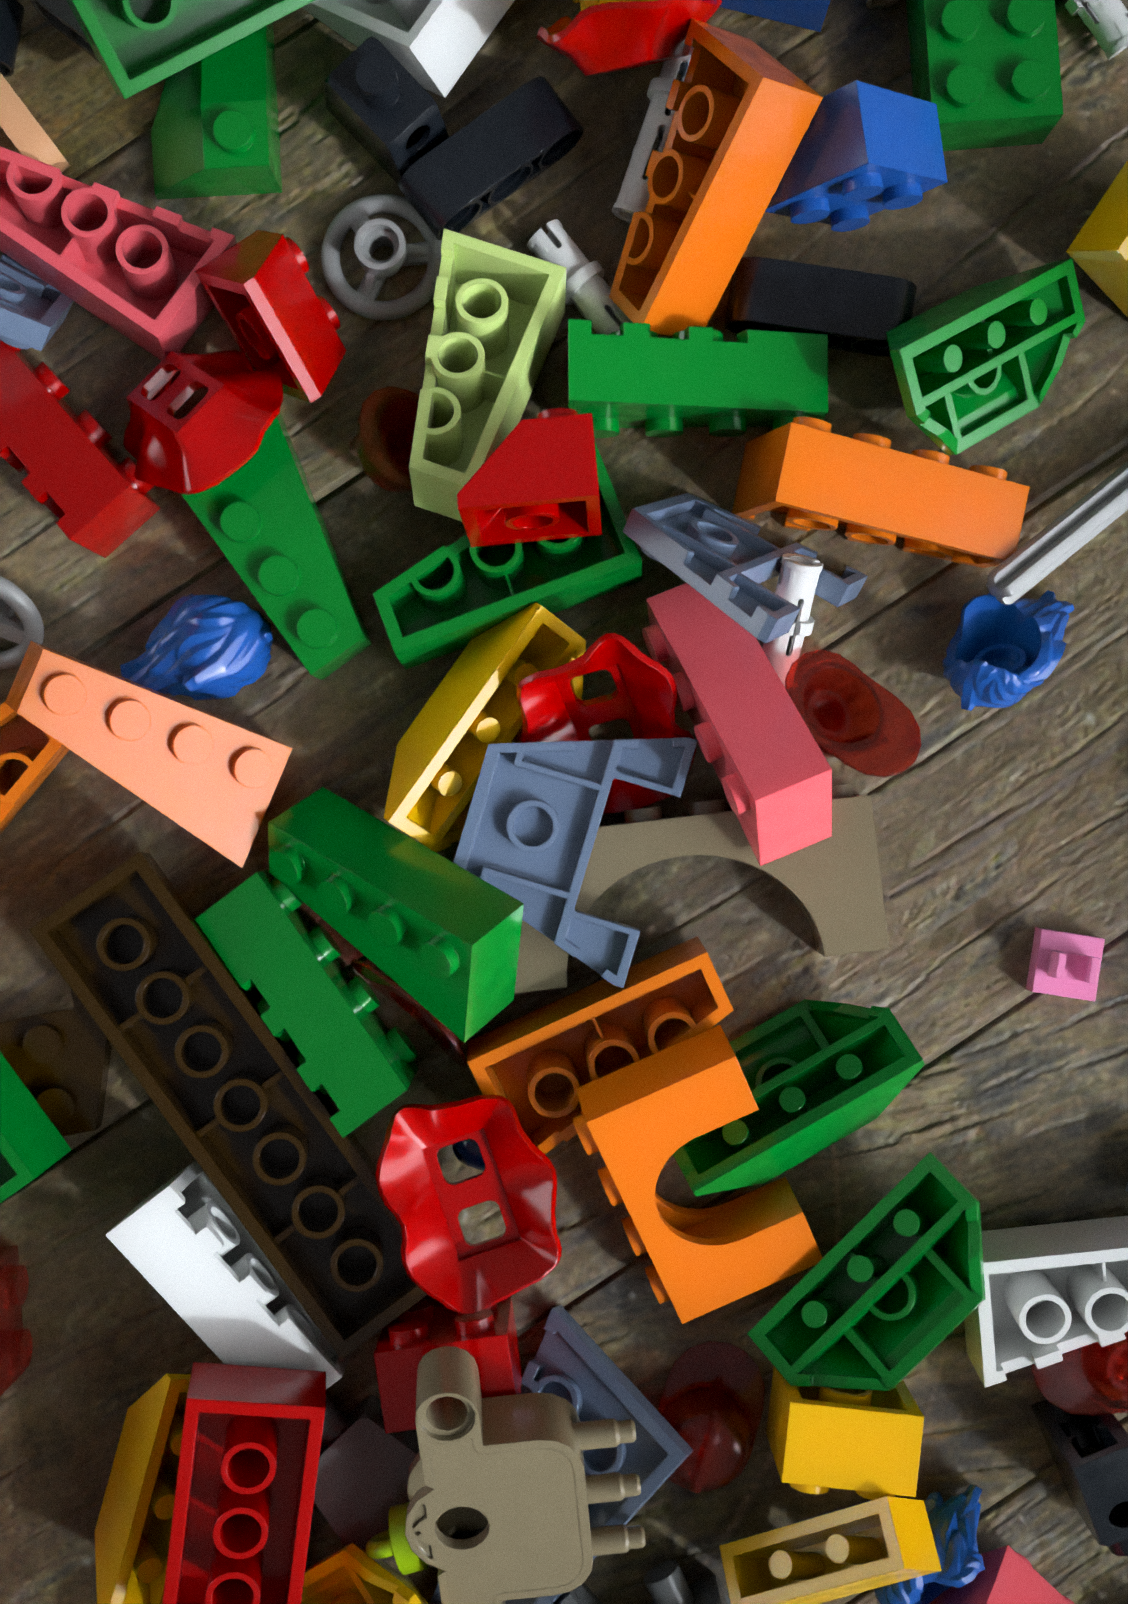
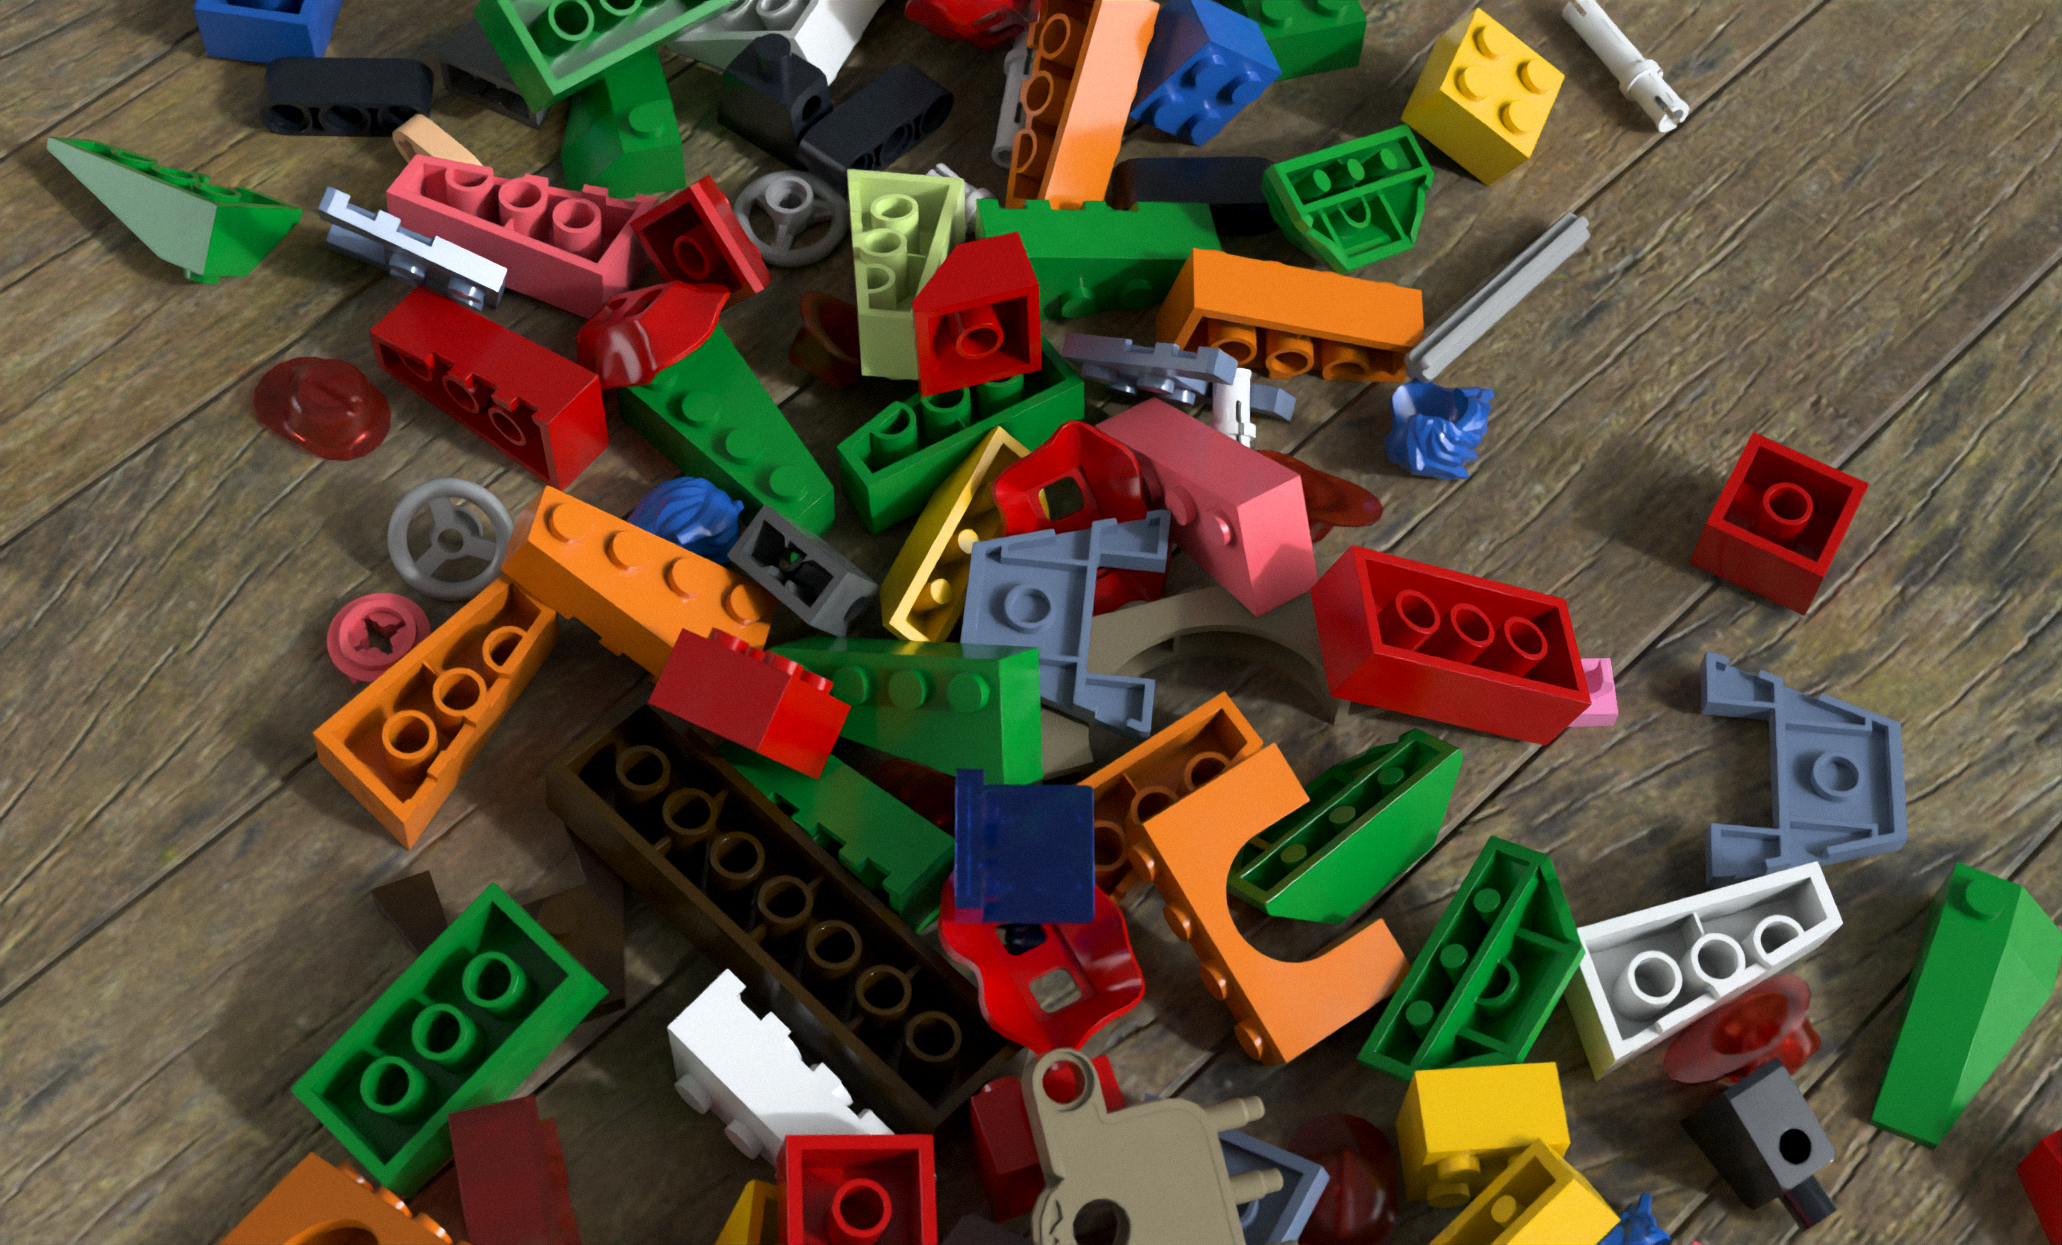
camera: 15 degrees left, 30 degrees down
none -> red brick [648,627,852,780]
none -> dark grey torso [727,504,881,637]
none -> clear blue bracket [954,769,1095,924]
none -> red brick [1310,545,1592,746]

